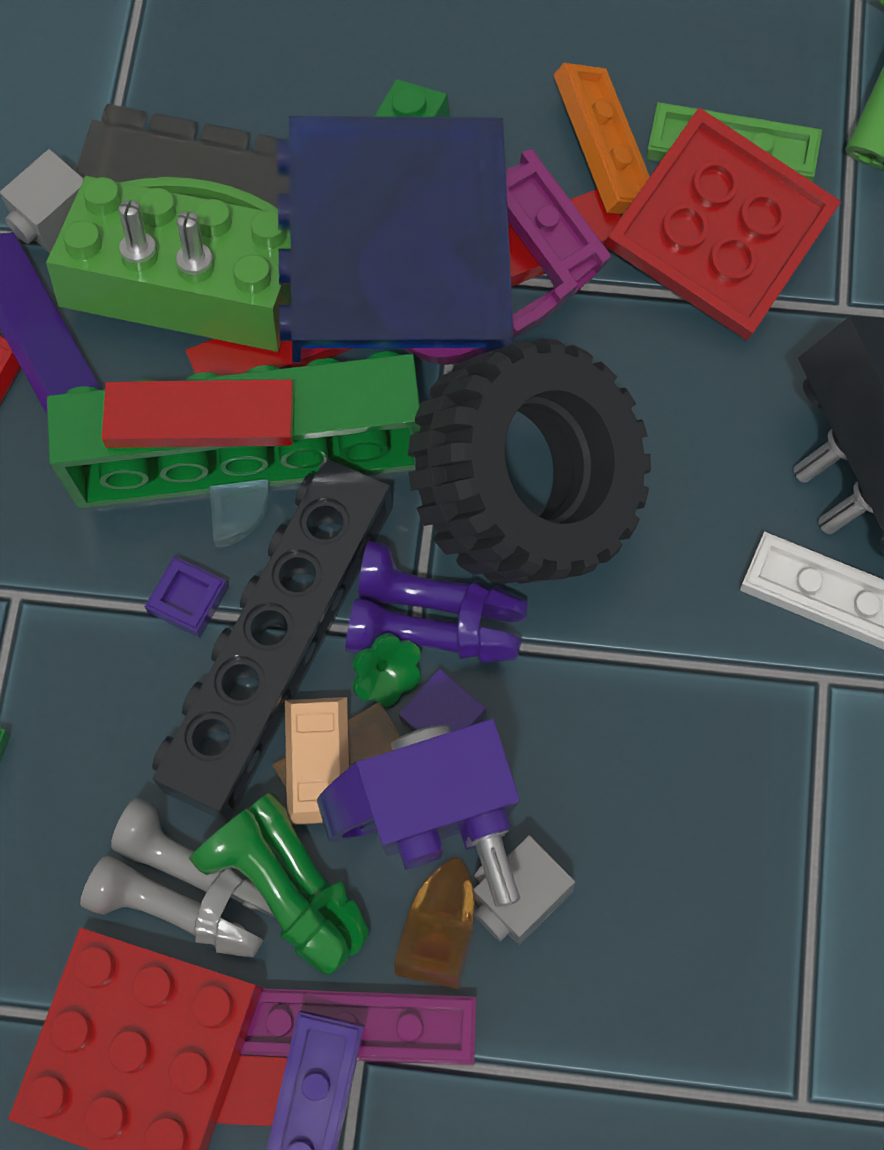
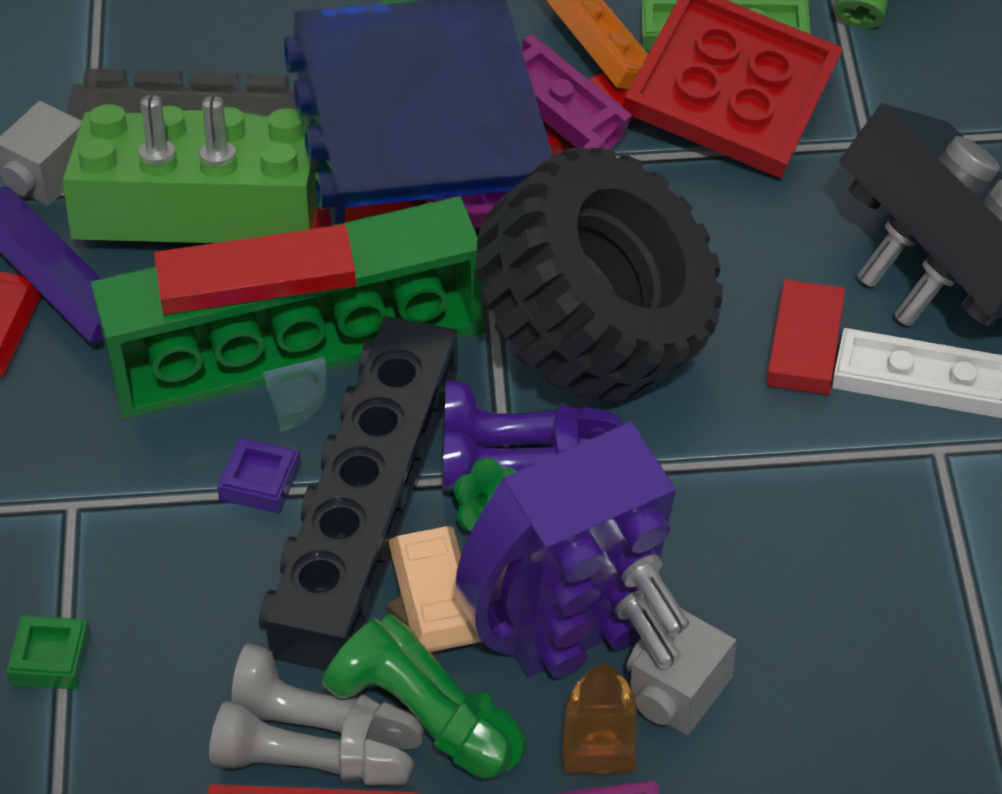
camera: 15 degrees left, 20 degrees down
none -> red tile [767,279,845,395]

